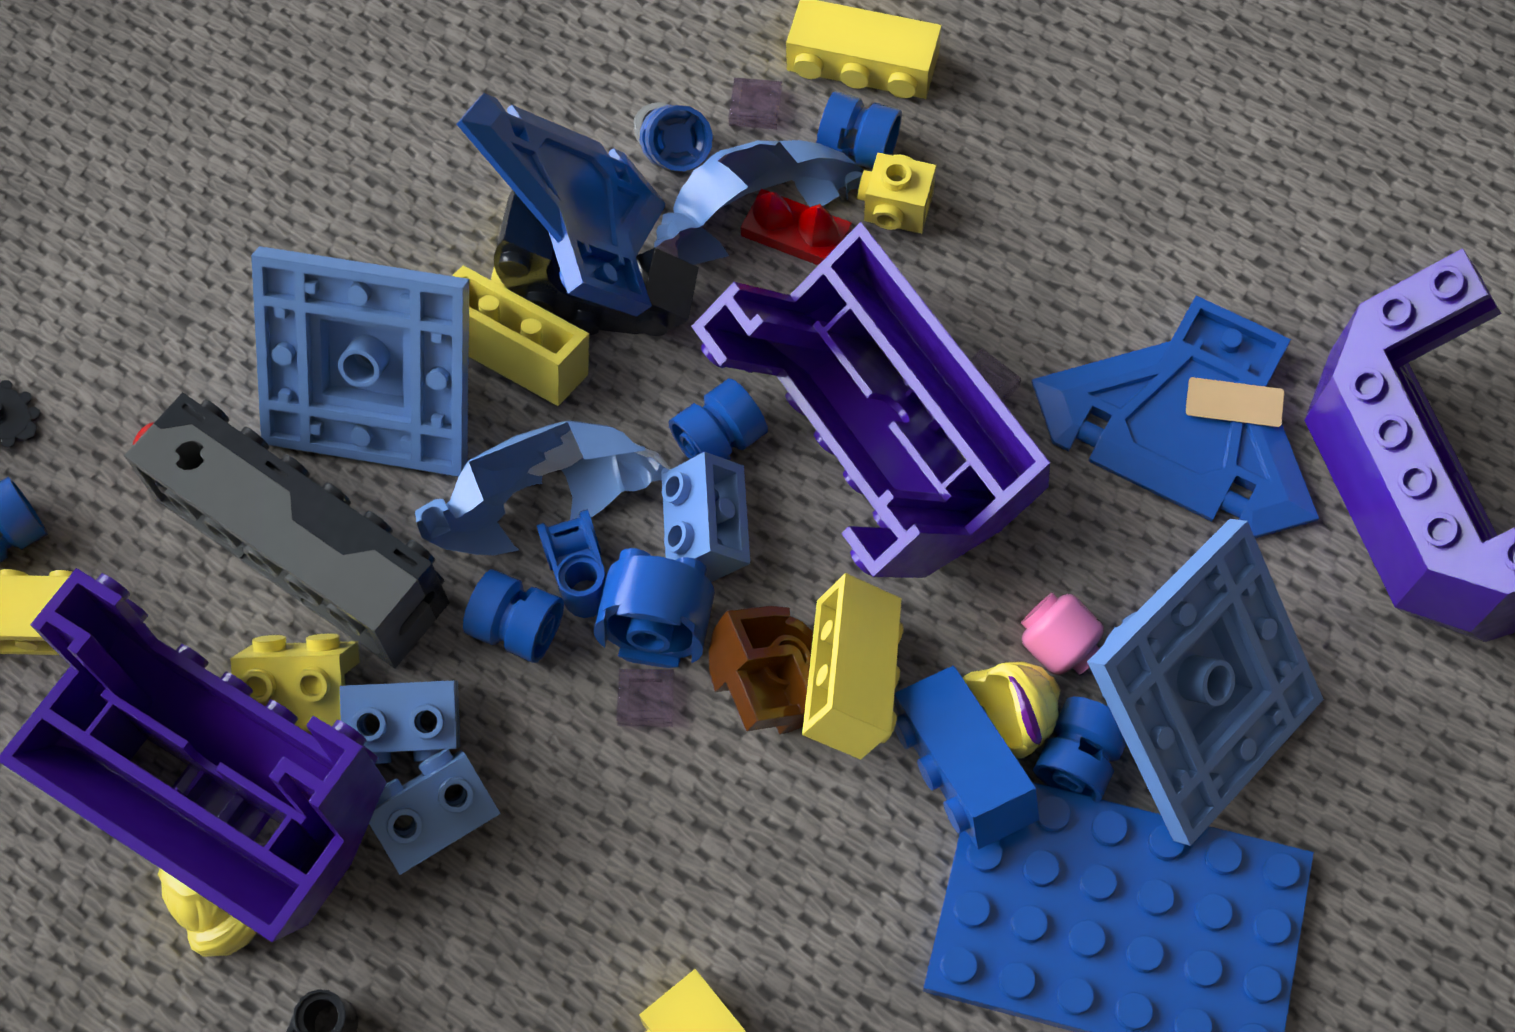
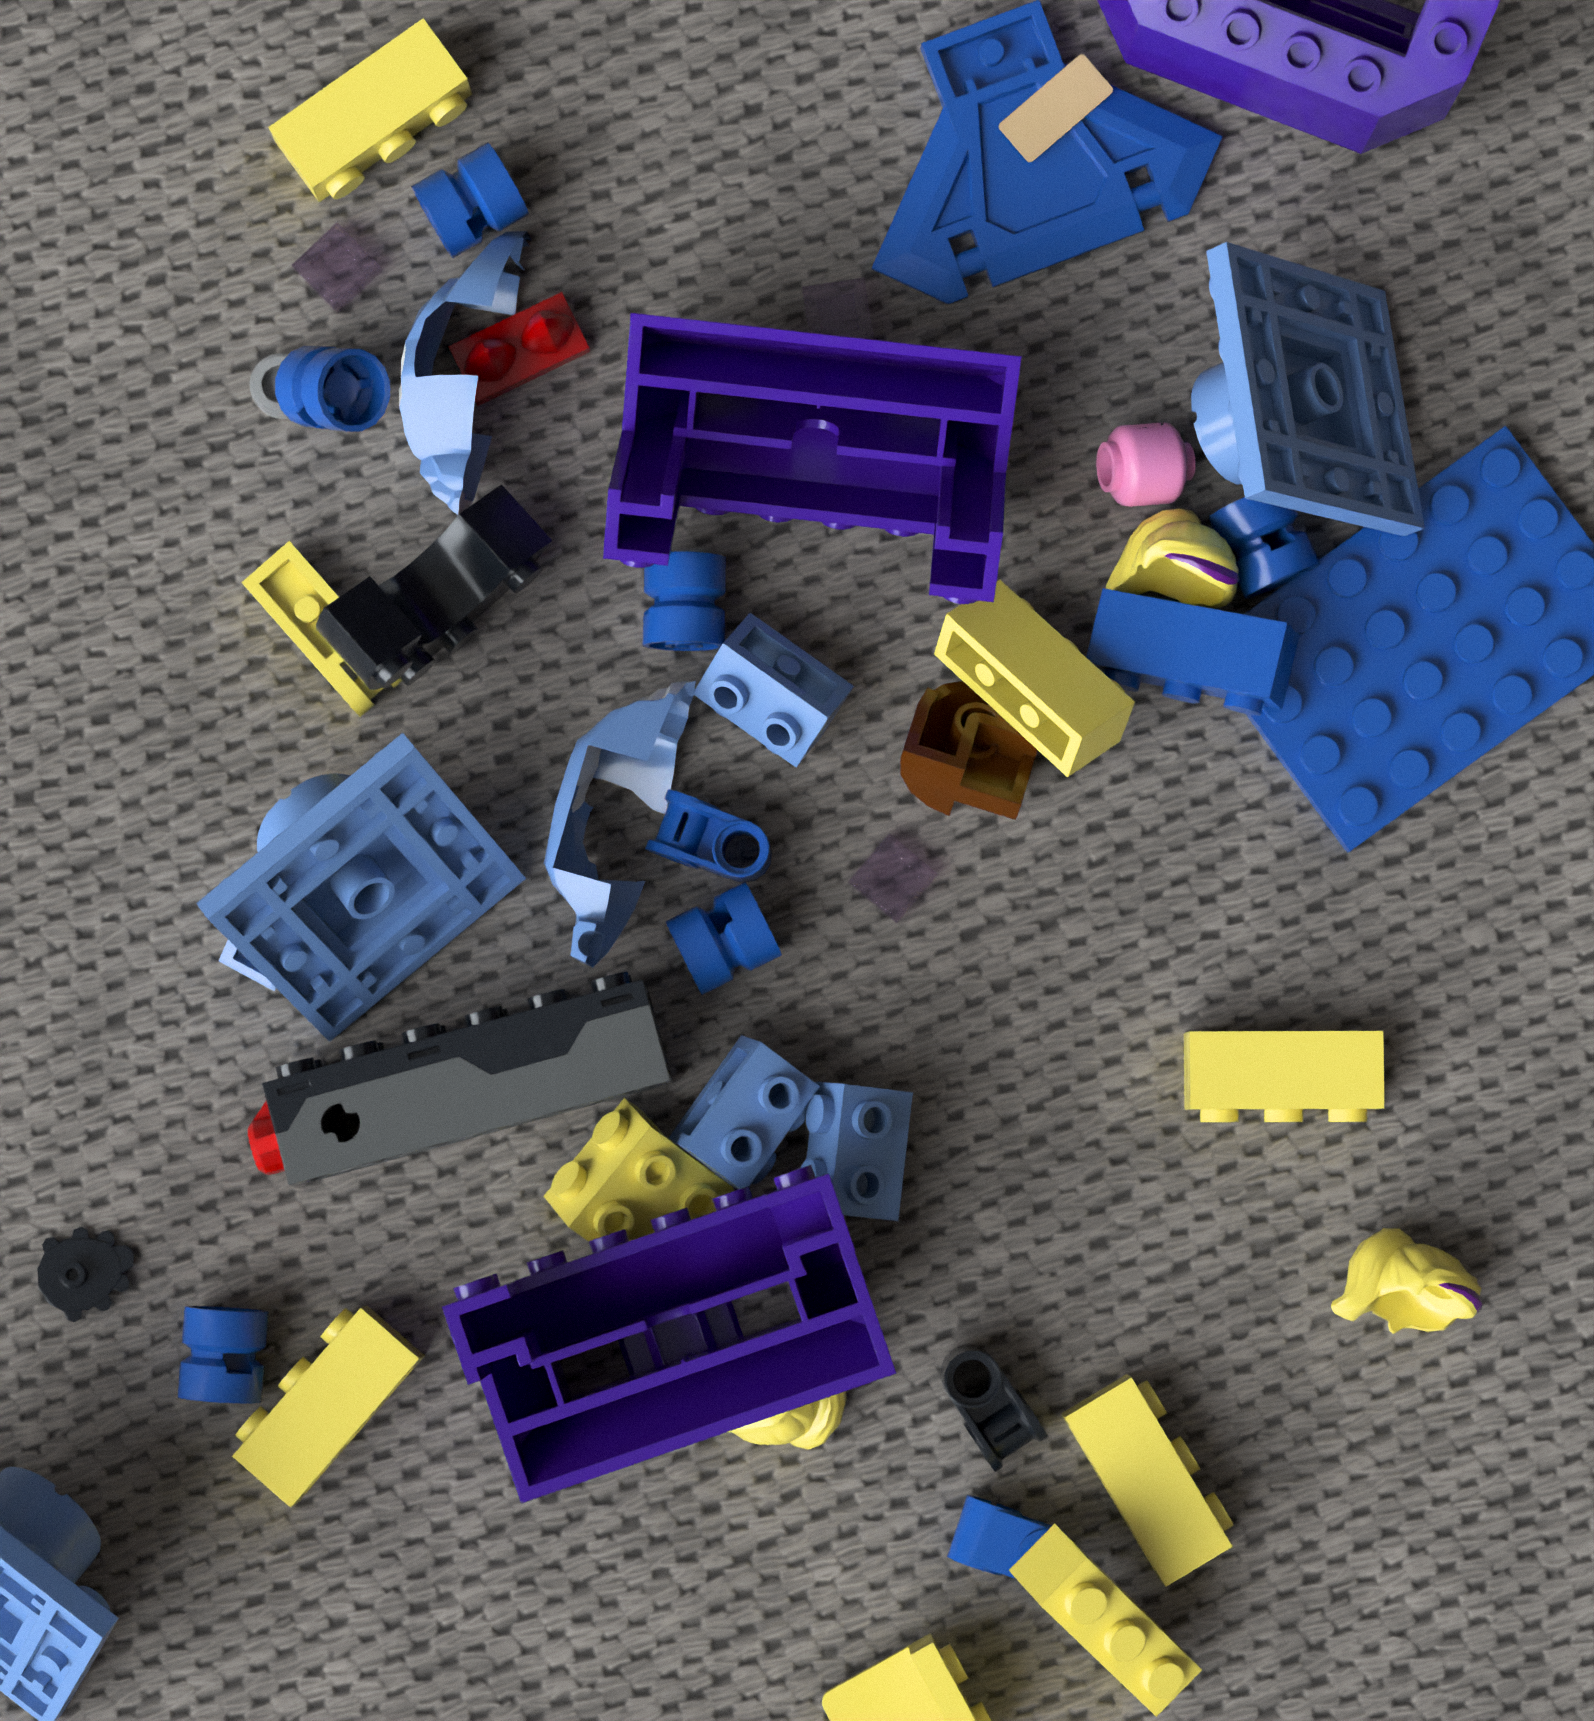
camera: 55 degrees left, 20 degrees up
light yellow brick [452,265,589,406] -> none
blue plate [456,93,665,316] -> none
blue brick [594,548,715,668] -> none
light yellow brick [857,153,936,234] -> none

